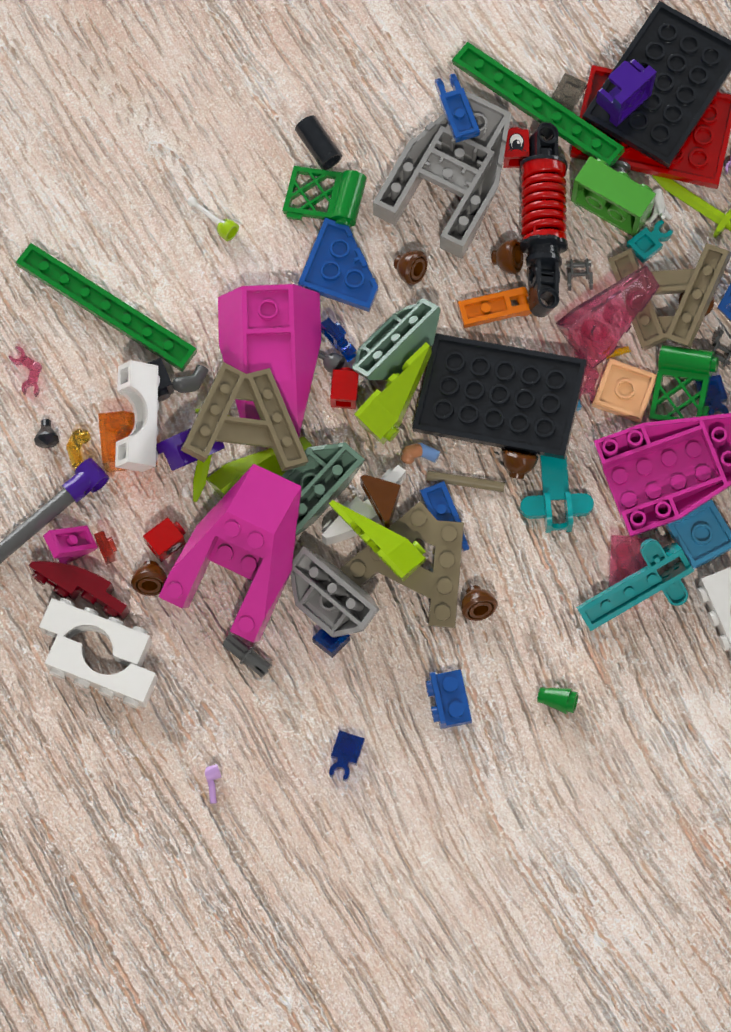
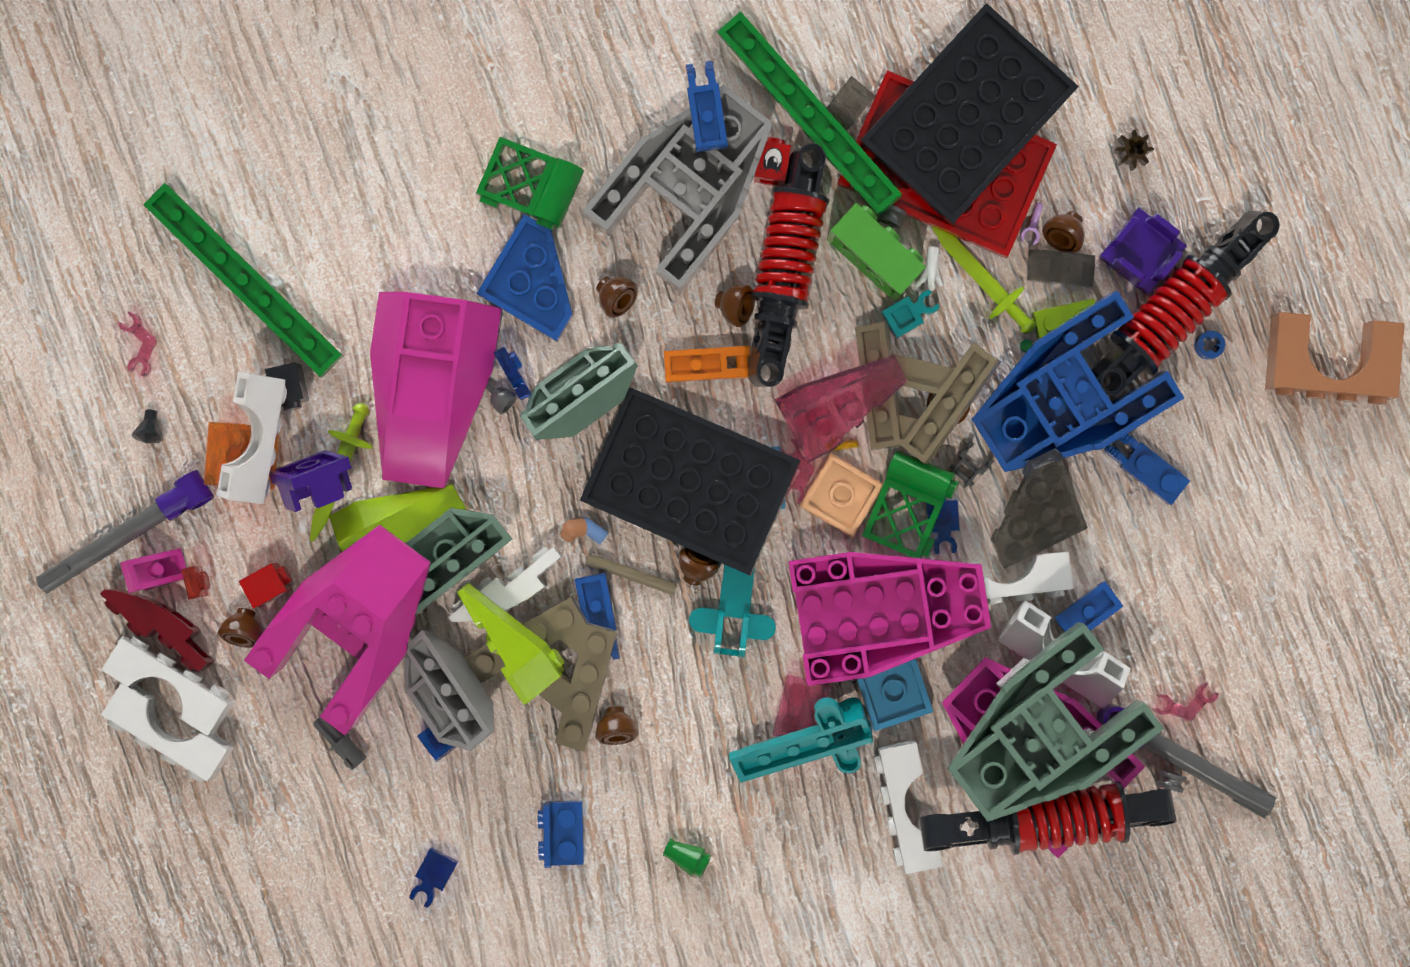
camera: 10 degrees right, 15 degrees up
clear yellow arm [66,429,90,467] -> none
dark grey arm [172,365,209,393] -> none
dark tan plate [181,362,308,472] -> none
hinge [187,197,239,241] -> none
lavender hand [205,764,222,804] -> none
black pin [295,115,342,170] -> none
red brick [330,367,359,409] -> none
lime wedge [354,343,432,445] -> none
reddish brown slope [360,475,401,528] -> none
dark grey piece [567,258,593,291] -> none
dark purple panel [596,59,657,127] -> none

